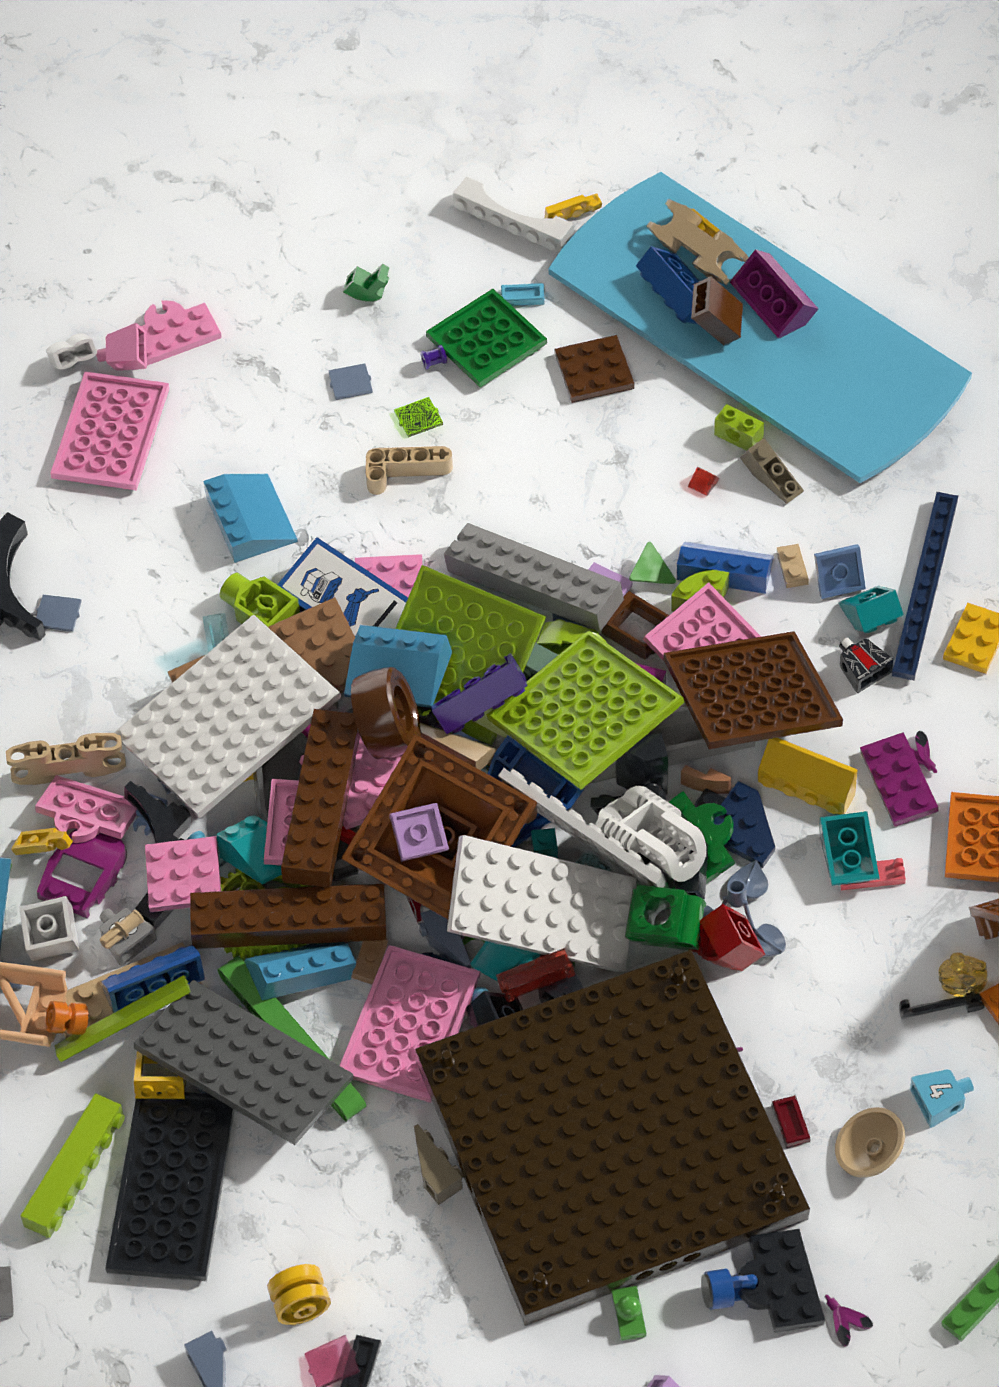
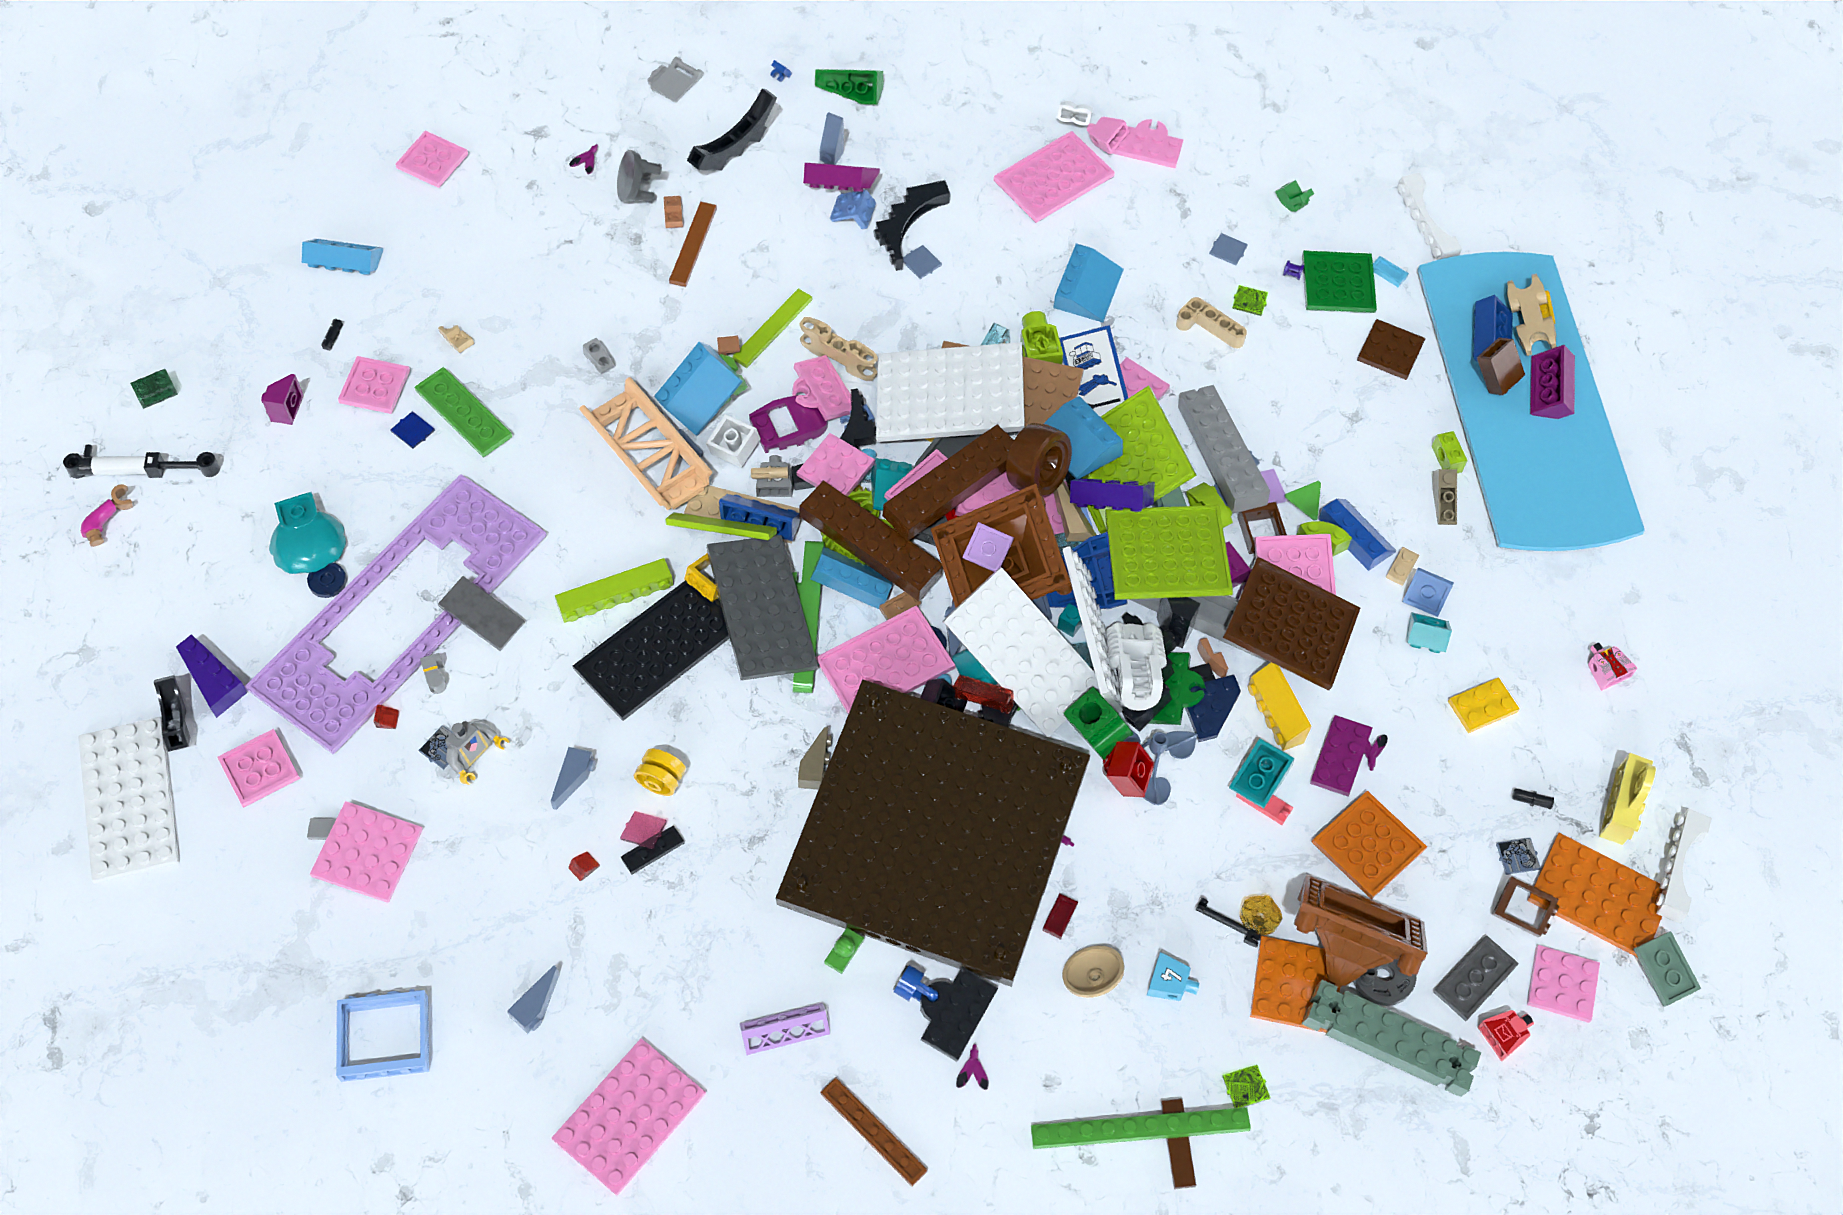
camera: 35 degrees right, 5 degrees up
yellow hinge [11,828,73,855] -> none
orange wheel [45,1001,88,1035] -> none
yellow hinge [544,193,602,220] -> none
clear red slope [687,467,720,496] -> none
black torso [839,638,894,694] -> none
dark blue plate [892,492,959,681] -> none

